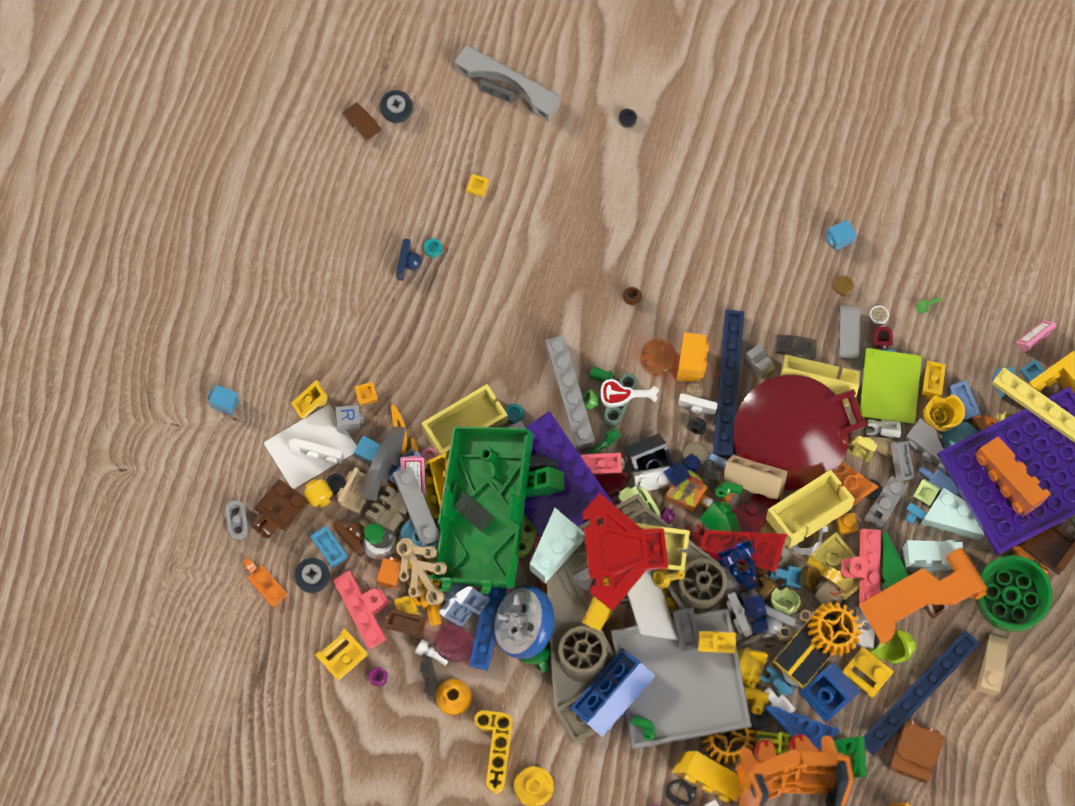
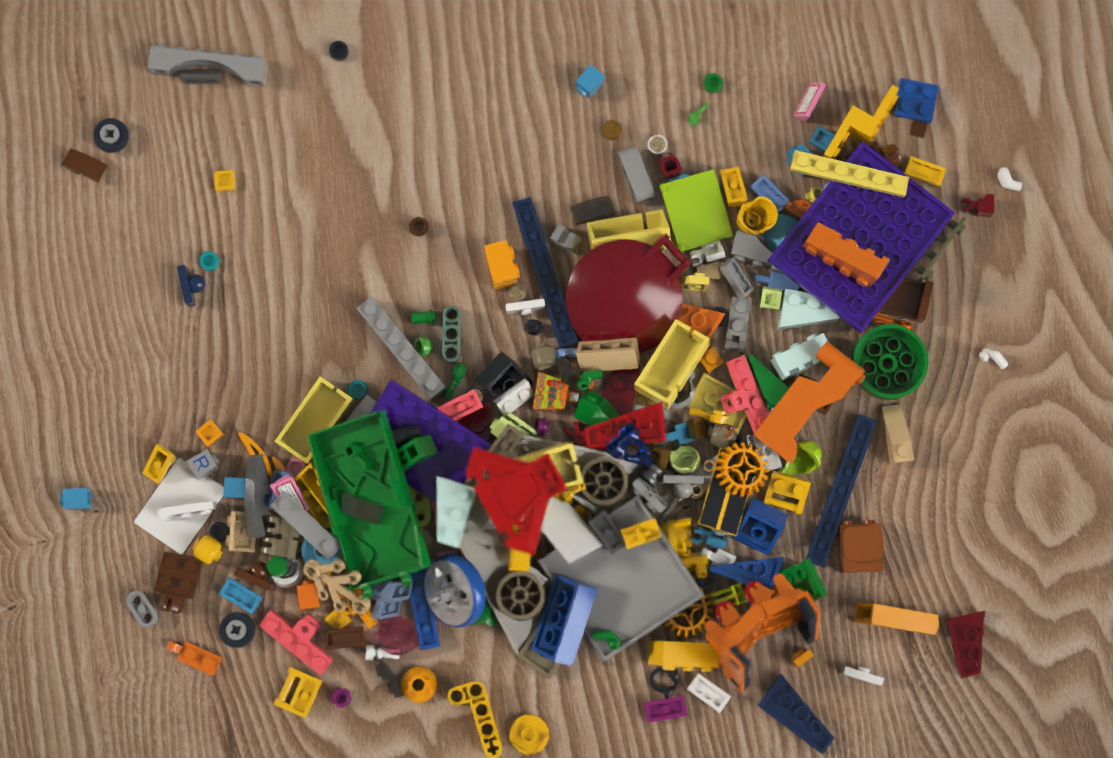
camera: 25 degrees left, 10 degrees up
white piece [600,379,659,408] -> none
clear orange head [640,339,676,376] -> none
clear blue plate [663,453,702,488] -> none
clear blue plate [743,594,769,635] -> none
dark azure tile [906,502,927,524] -> none
none -> green tile [703,73,723,94]

